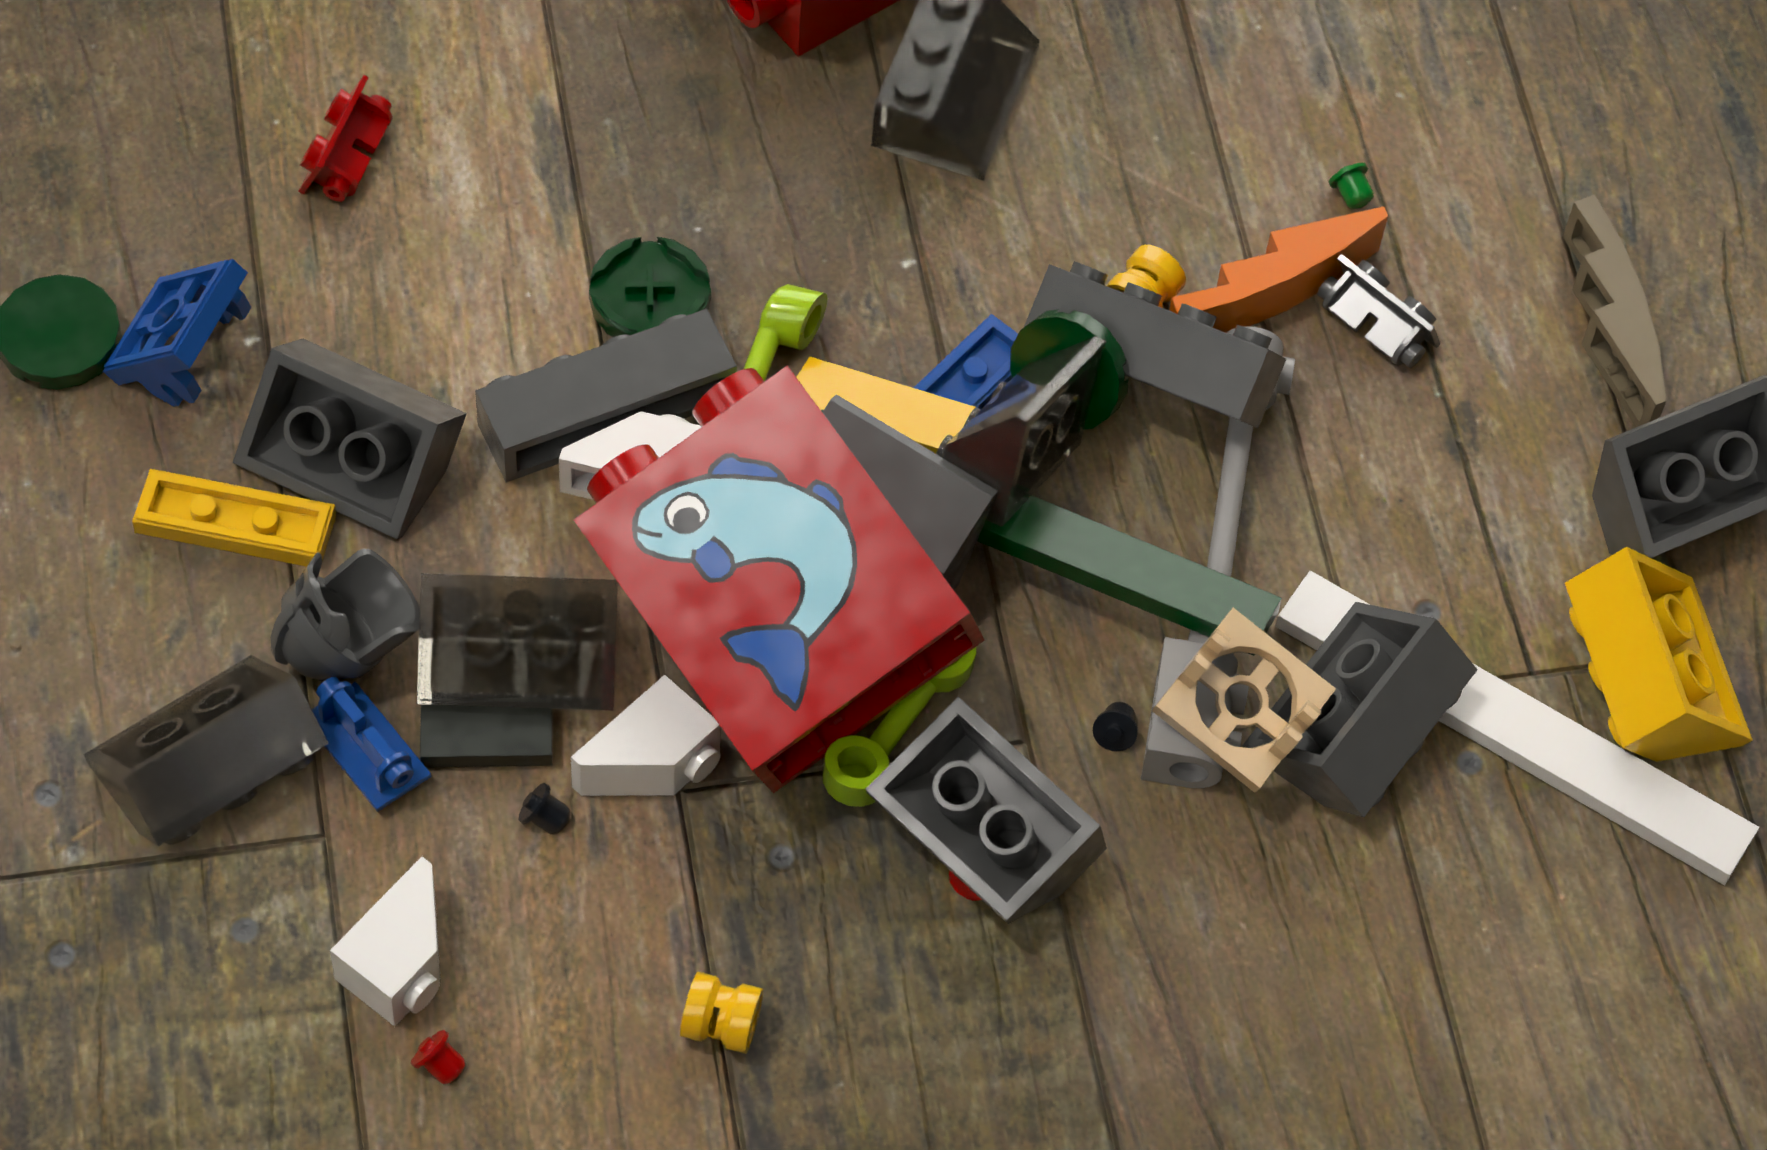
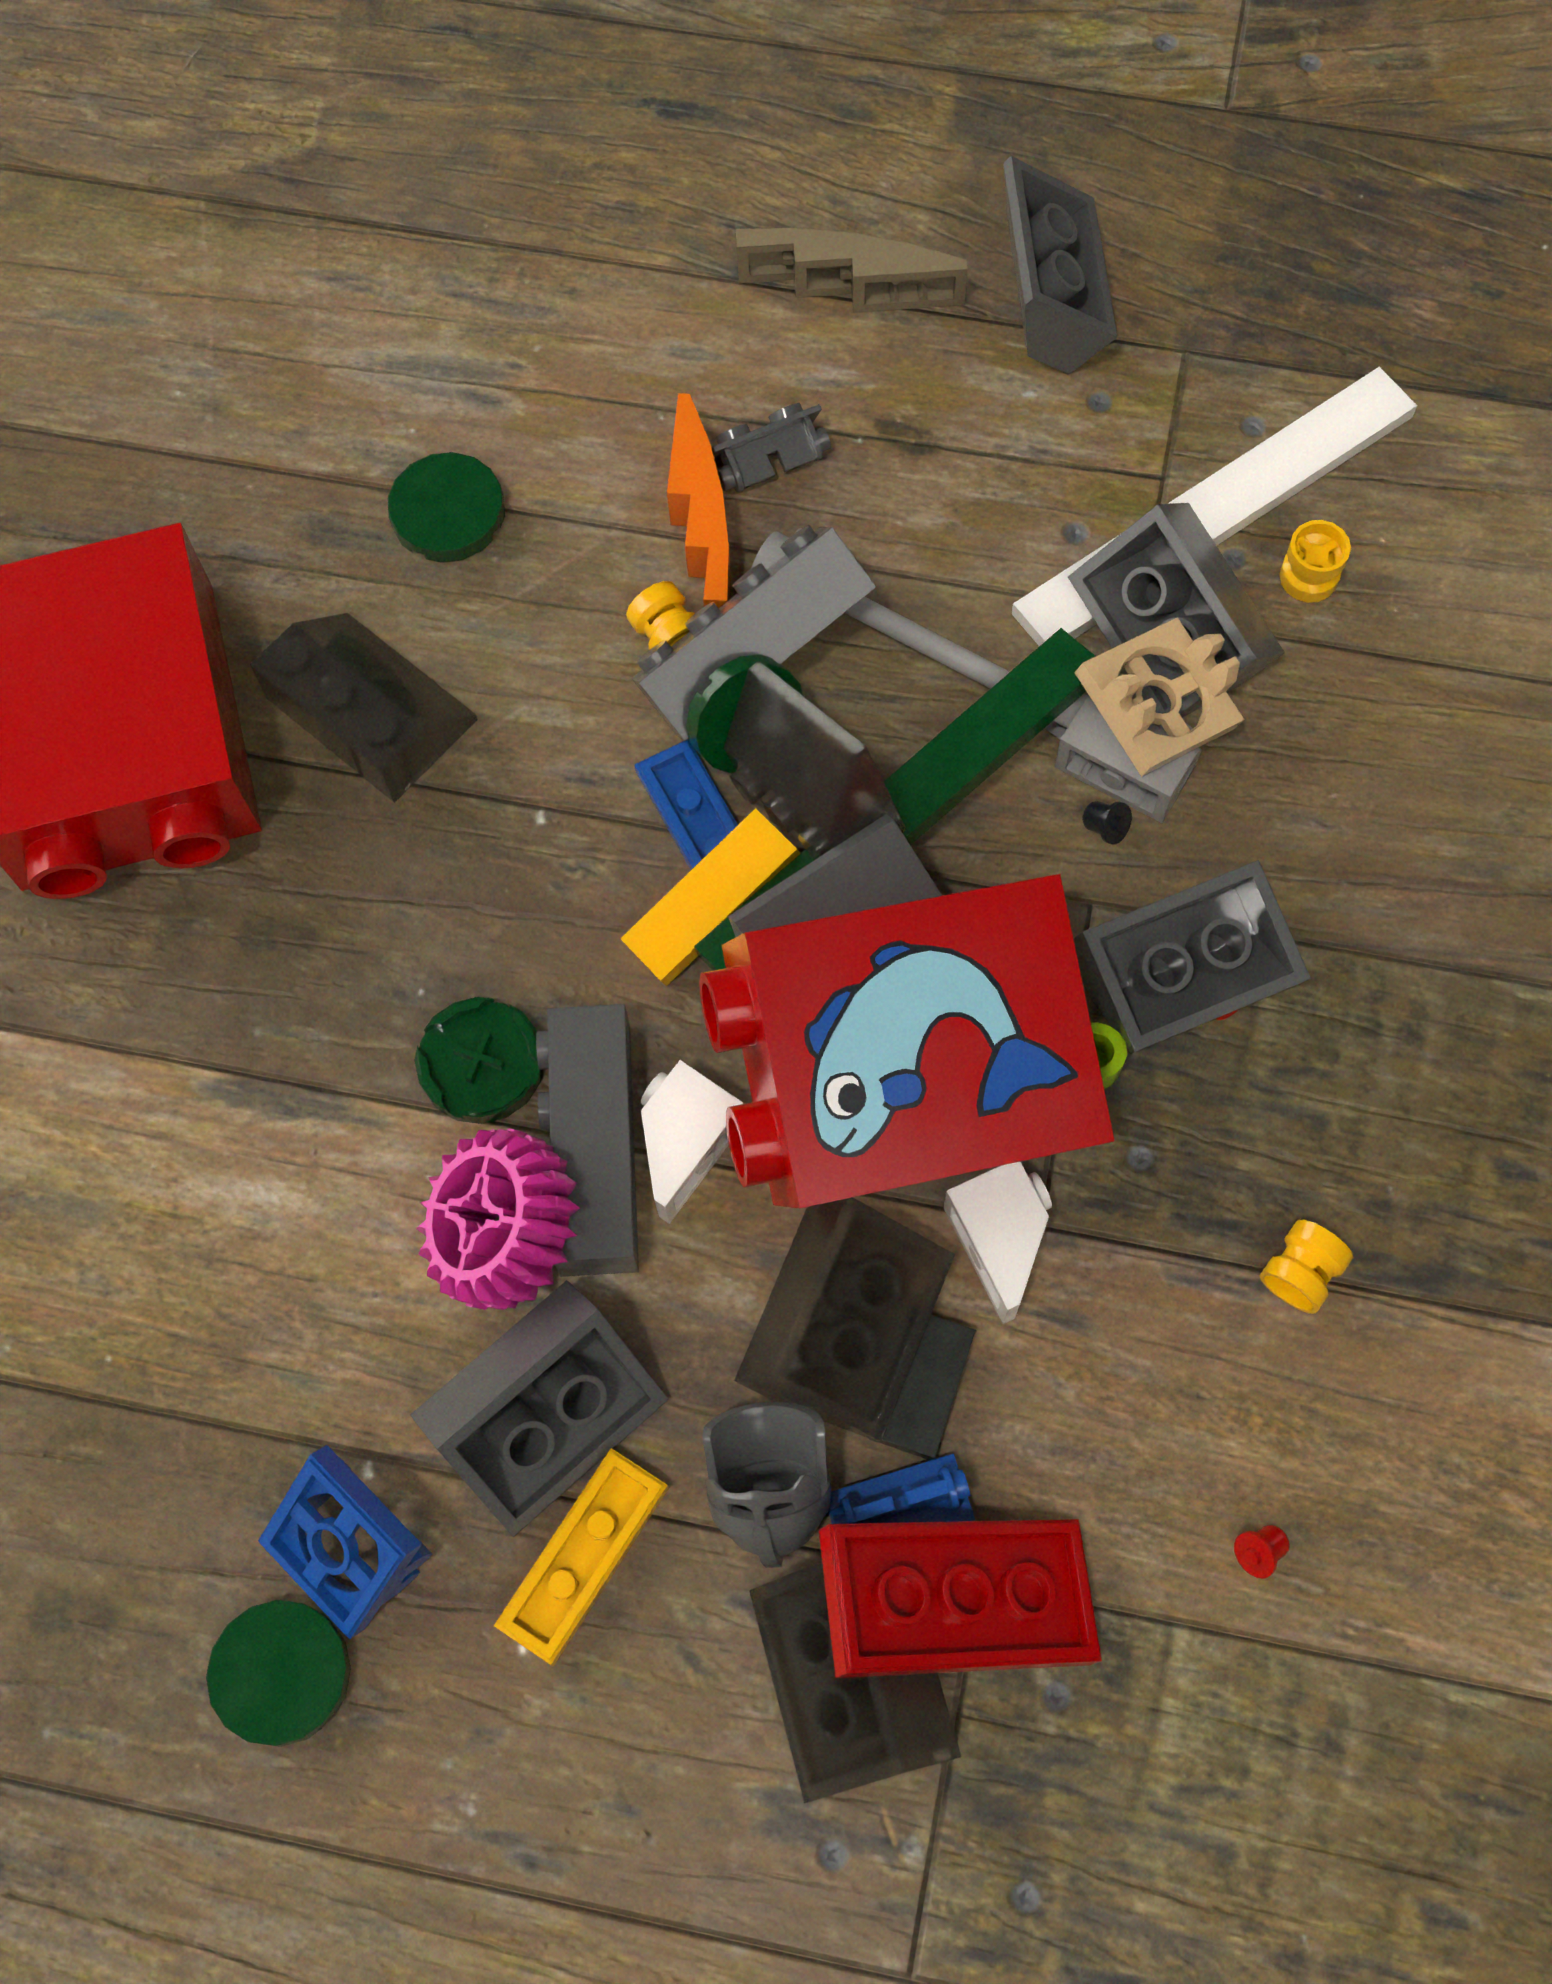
camera: 60 degrees left, 10 degrees up
red hinge [298,75,393,202] -> none
white slope [330,857,440,1026] -> none
black piece [518,783,571,834] -> none
lime piece [744,284,828,382] -> none
green piece [1328,162,1374,209] -> none
yellow slope [1565,547,1753,762] -> none
none -> dark green tile [387,452,505,563]
none -> dark pink gear [416,1128,580,1310]
none -> red tile [819,1519,1102,1678]
none -> yellow wheel [1279,520,1351,603]

